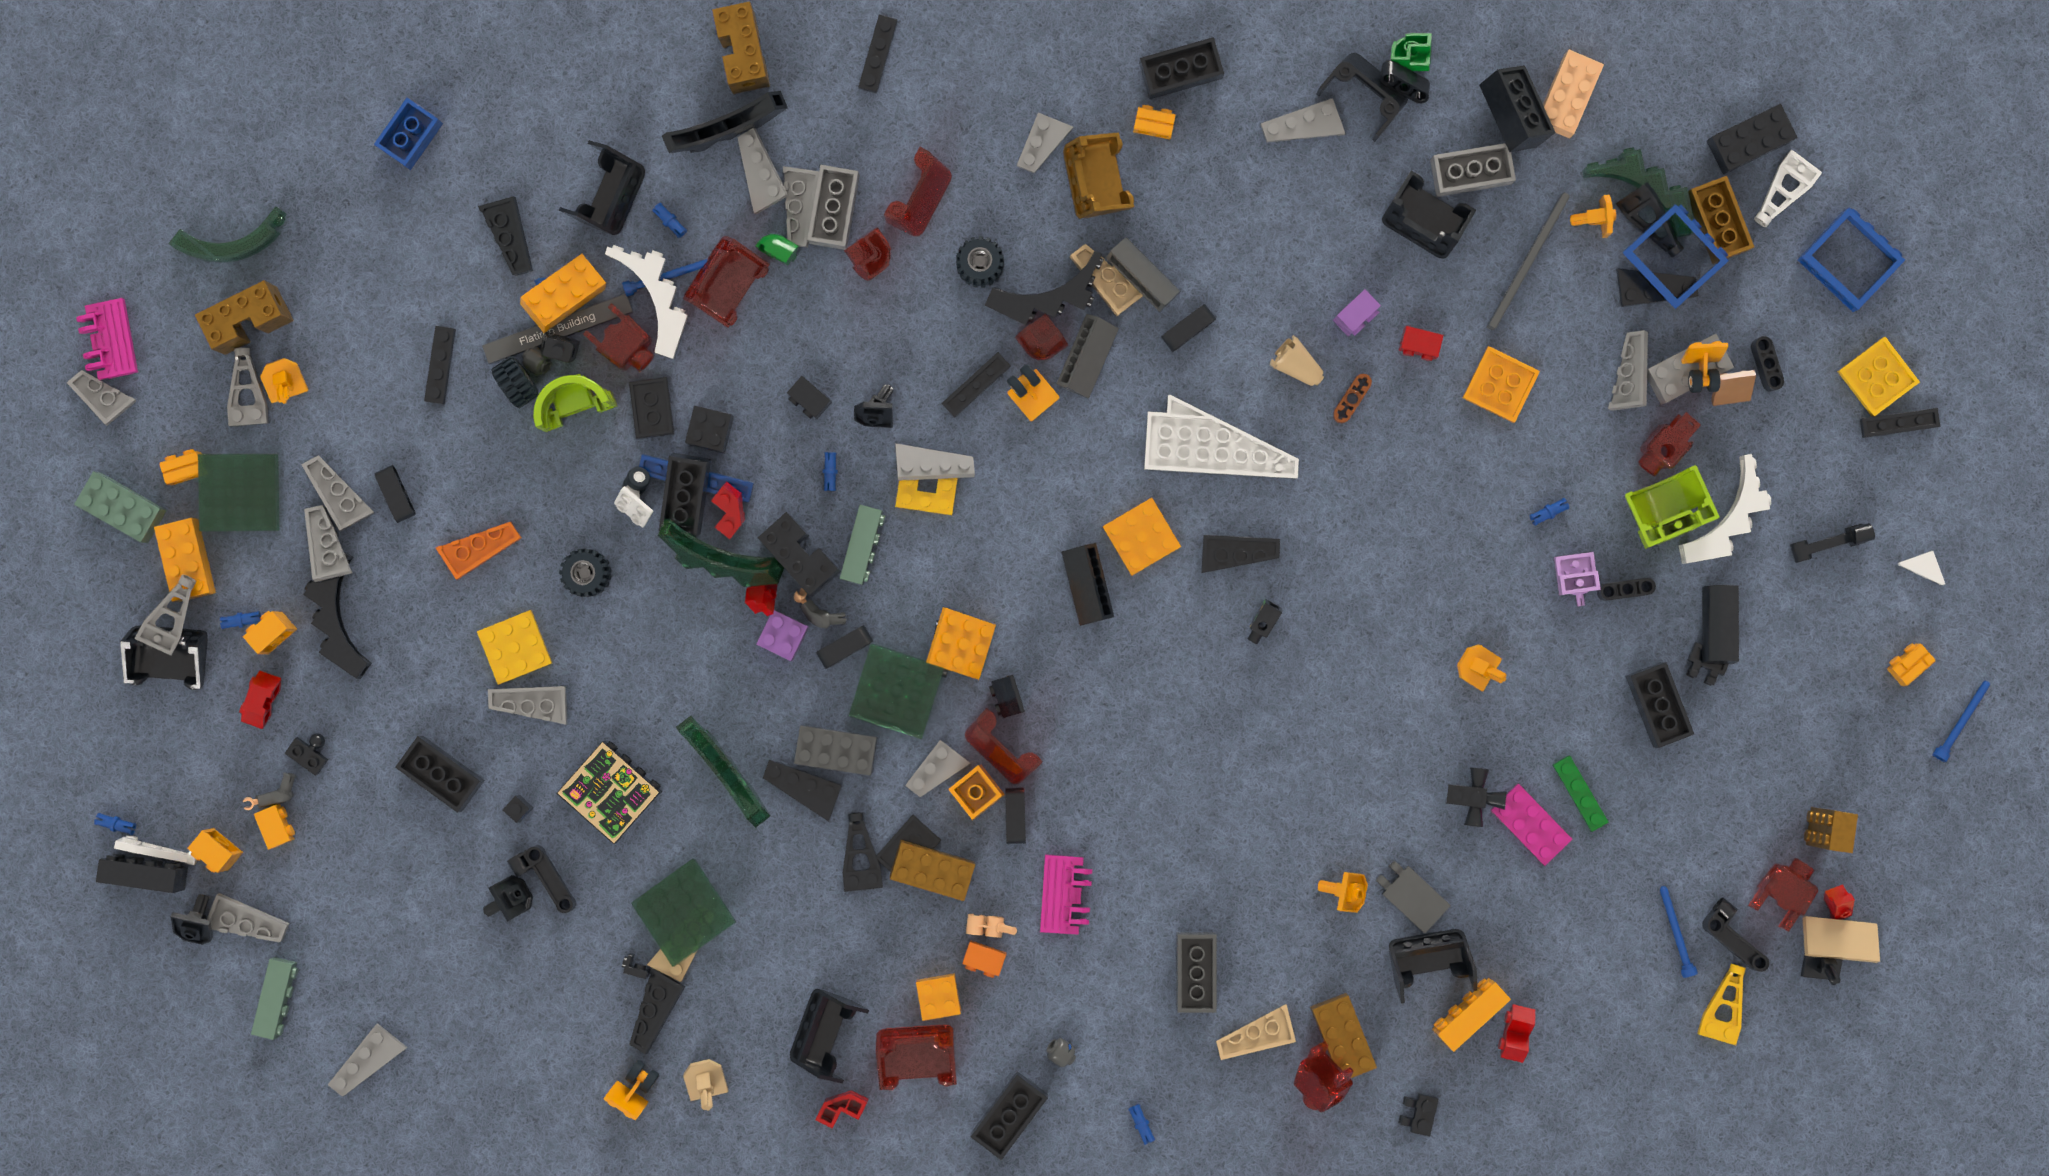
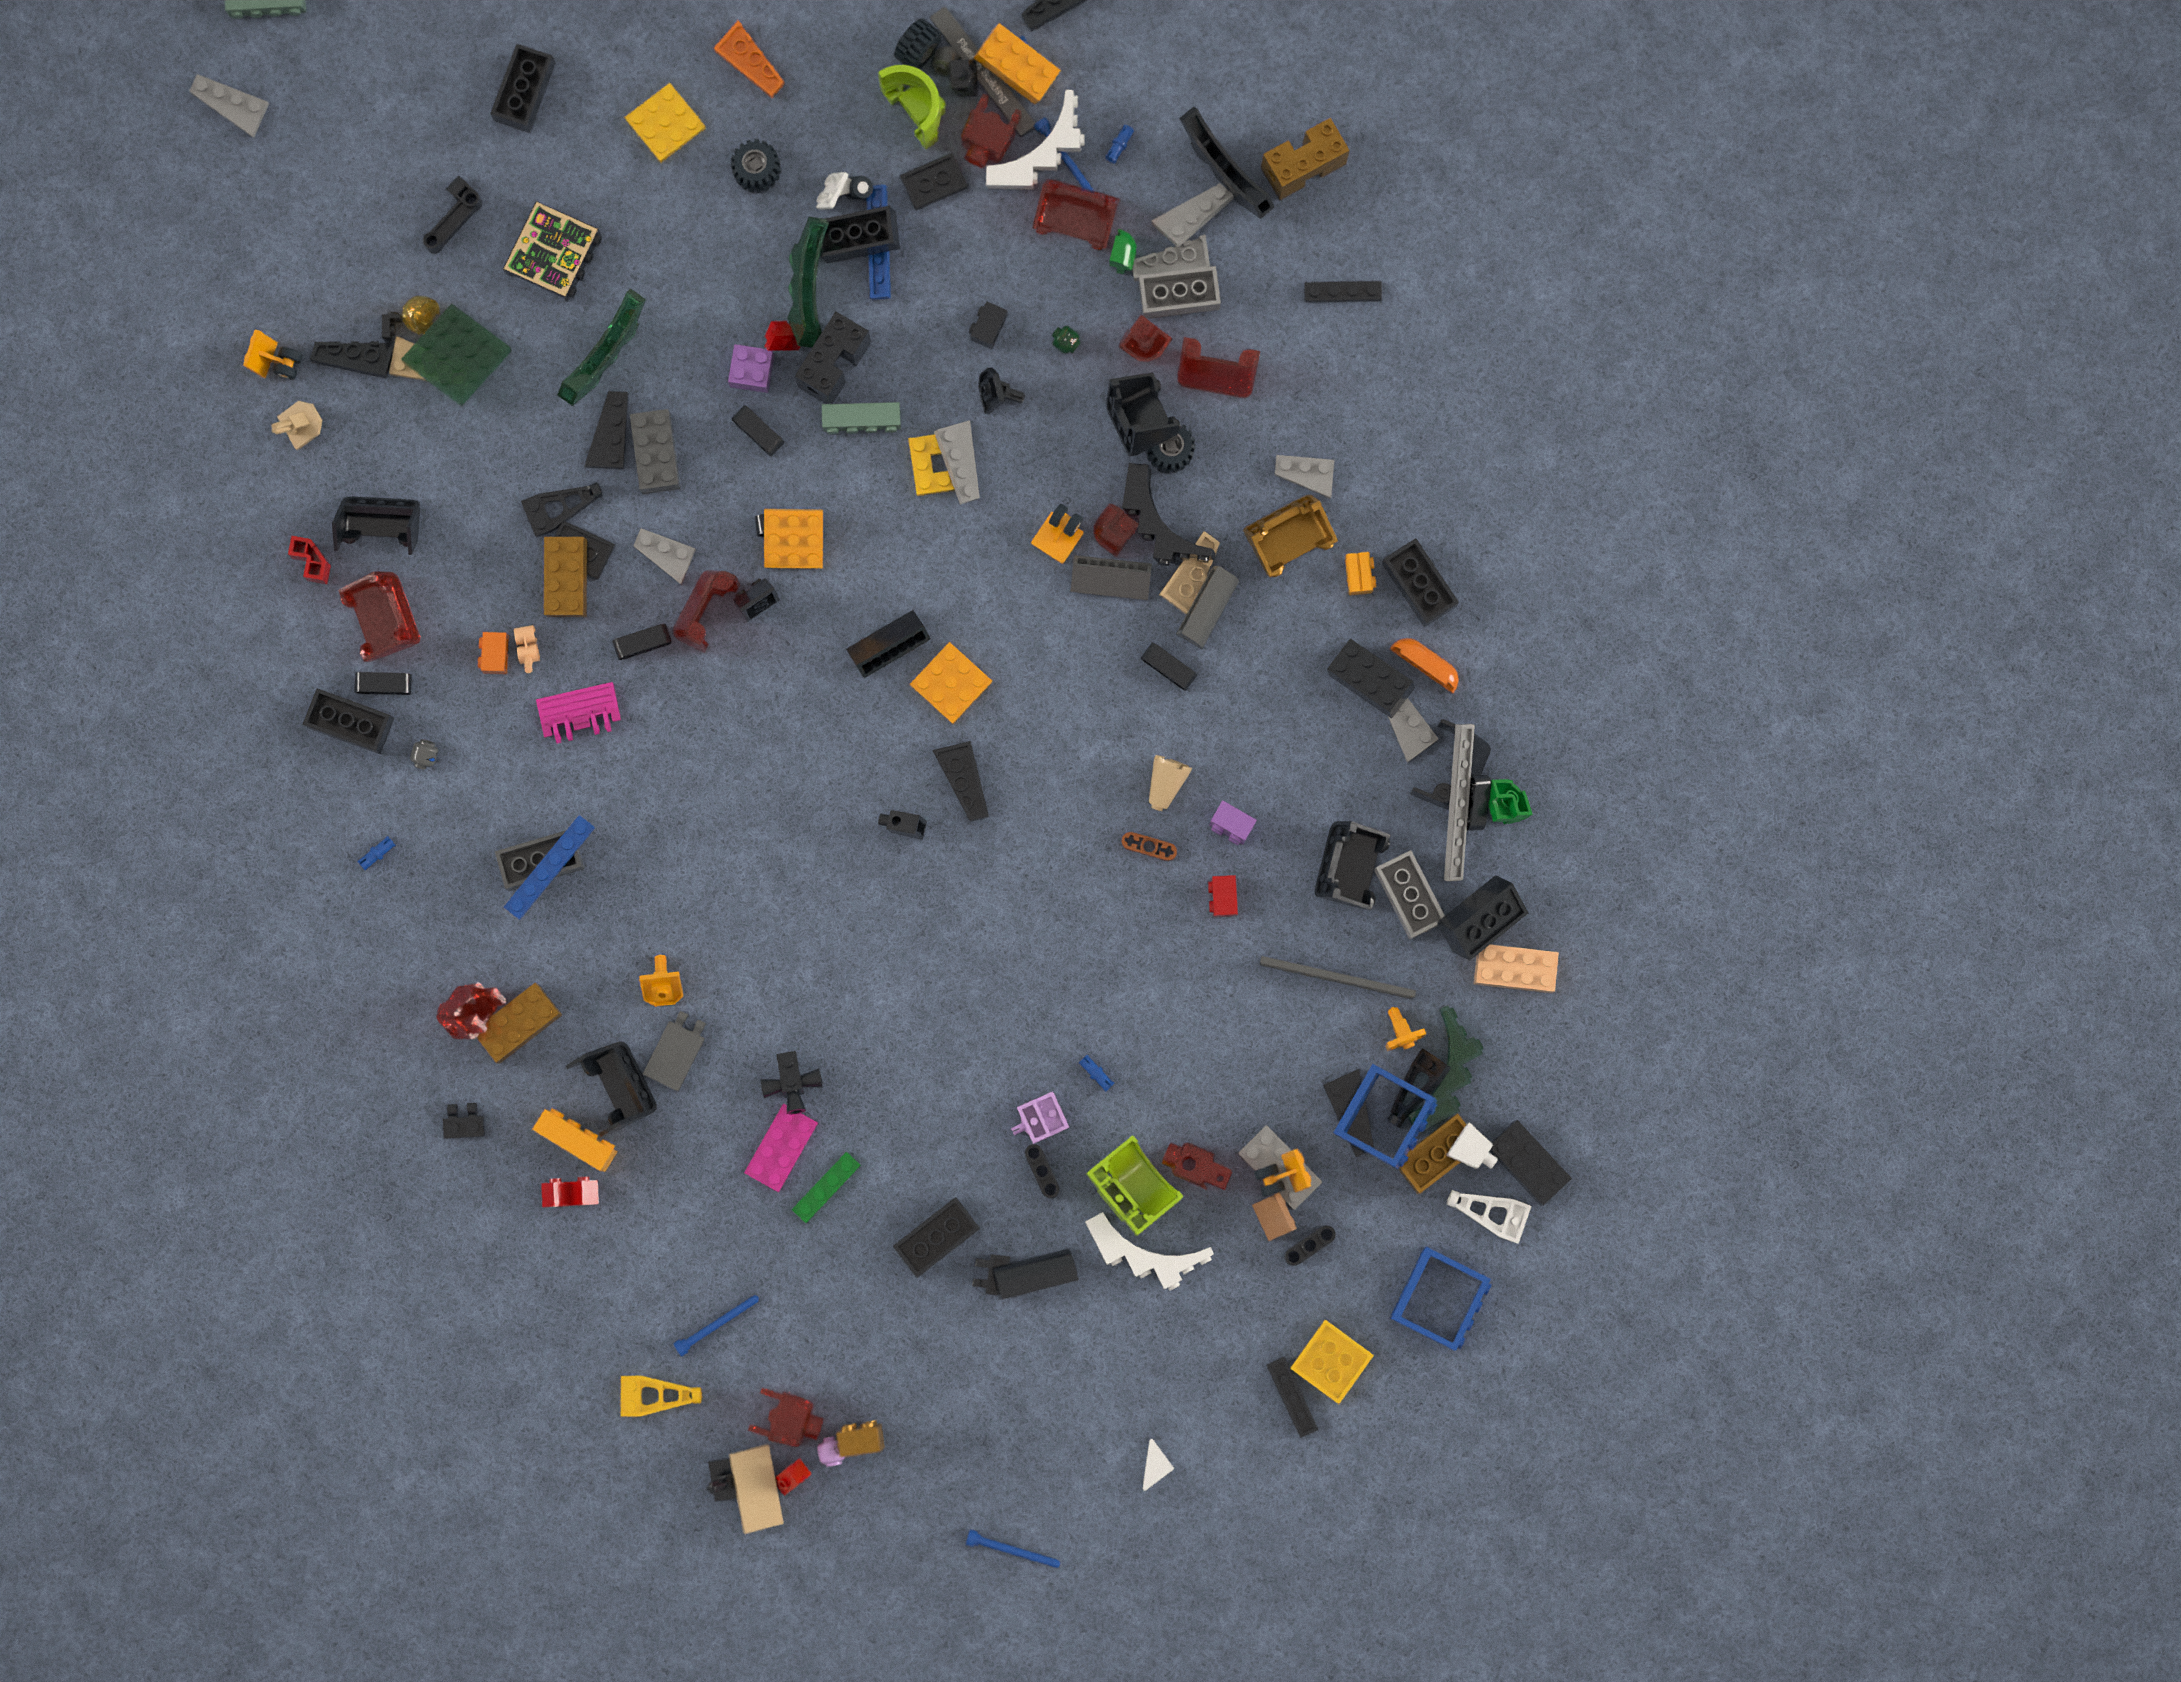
camera: 70 degrees right, 5 degrees down
black piece [483,875,533,922] -> none
light grey wing [488,686,567,725] -> none
black brick [502,795,533,823] -> none
black windscreen [559,140,645,235] -> none
black brick [685,405,734,454] -> none
red brick [711,482,745,539] -> none
dark grey arm [794,588,846,629] -> none
blue pin [823,452,838,491] -> none
clear green plate [849,643,944,739] -> none
light orange brick [916,973,961,1021] -> none
black plate [941,352,1011,418] -> none
light orange brick [949,765,1005,820] -> none
white wing [1144,395,1299,479] -> none
tan wing [1216,1004,1296,1060] -> none
light orange piece [1457,644,1507,692] -> none
light orange plate [1462,346,1540,423] -> none
light grey wing [1608,330,1648,410] -> none
black piece [1702,897,1770,972] -> none
black piece [1790,523,1875,563] -> none
light orange brick [1887,643,1936,686] -> none
none -> black beam [354,672,412,695]
none -> clear yellow cylinder [402,295,440,335]
none -> blue plate [504,815,595,920]
none -> lavender head [817,1436,845,1467]
none -> dark green head [1051,325,1081,354]
none -> black windscreen [1106,372,1180,456]
none -> black brick [1327,638,1415,719]
none -> orange brick [1389,638,1459,694]
none -> light grey tile [1444,724,1475,881]
none -> white torso [1447,1123,1498,1169]

